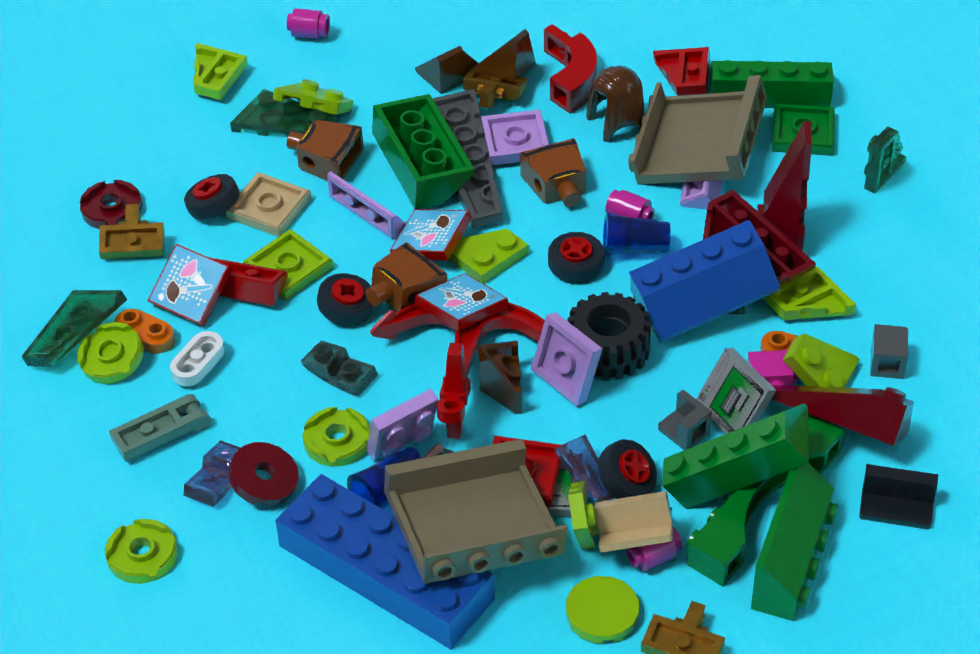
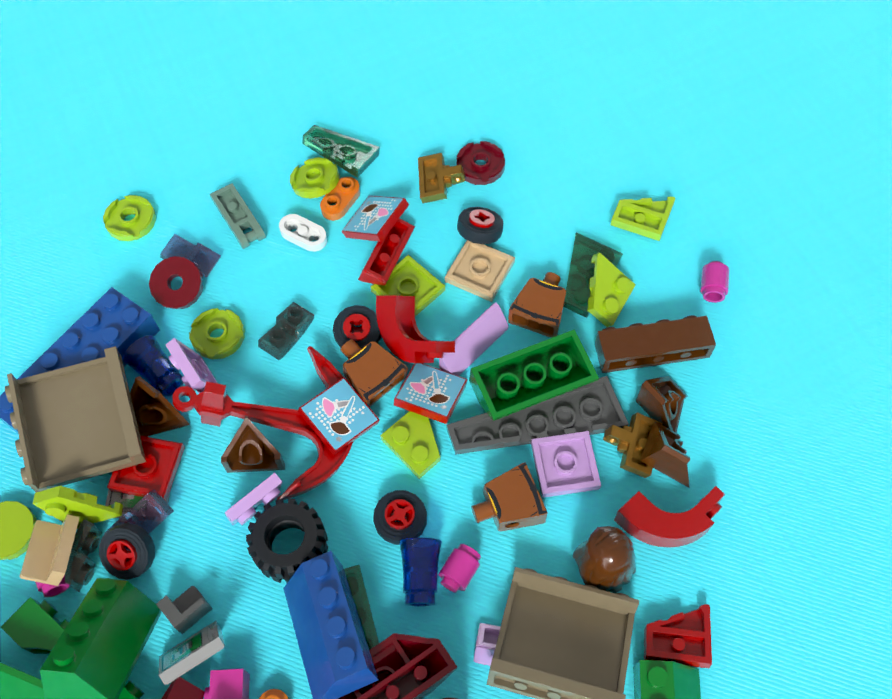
camera: 90 degrees right, 15 degrees up
none -> red arch [376,295,455,363]
none -> reddish brown brick [594,315,716,373]

